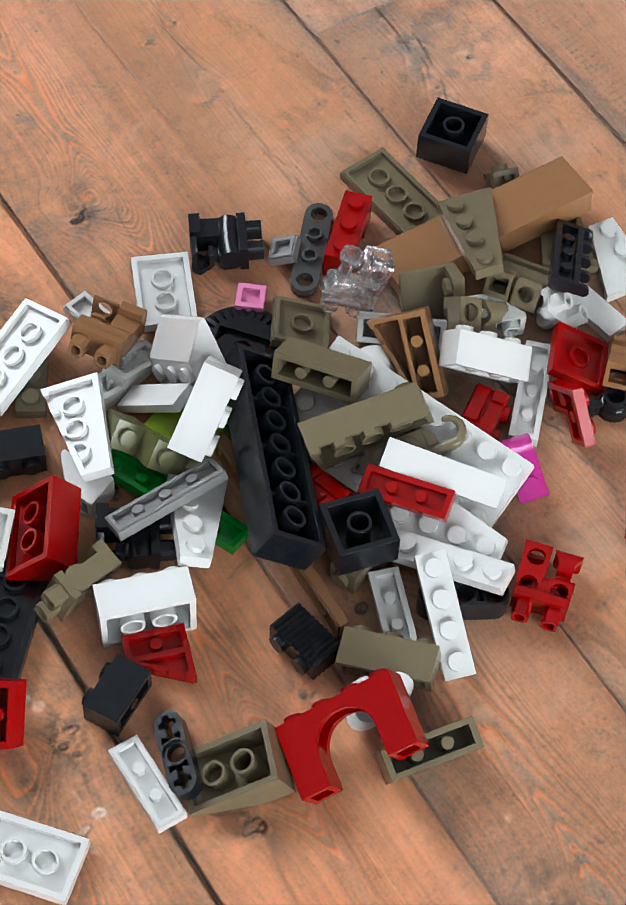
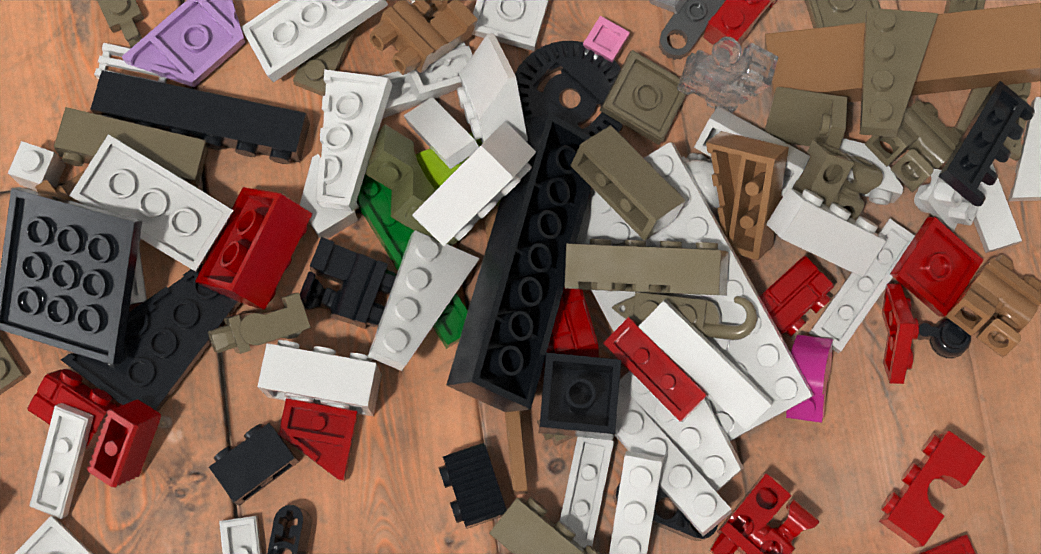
camera: 25 degrees right, 20 degrees up
light grey tile [104,457,228,541] -> none

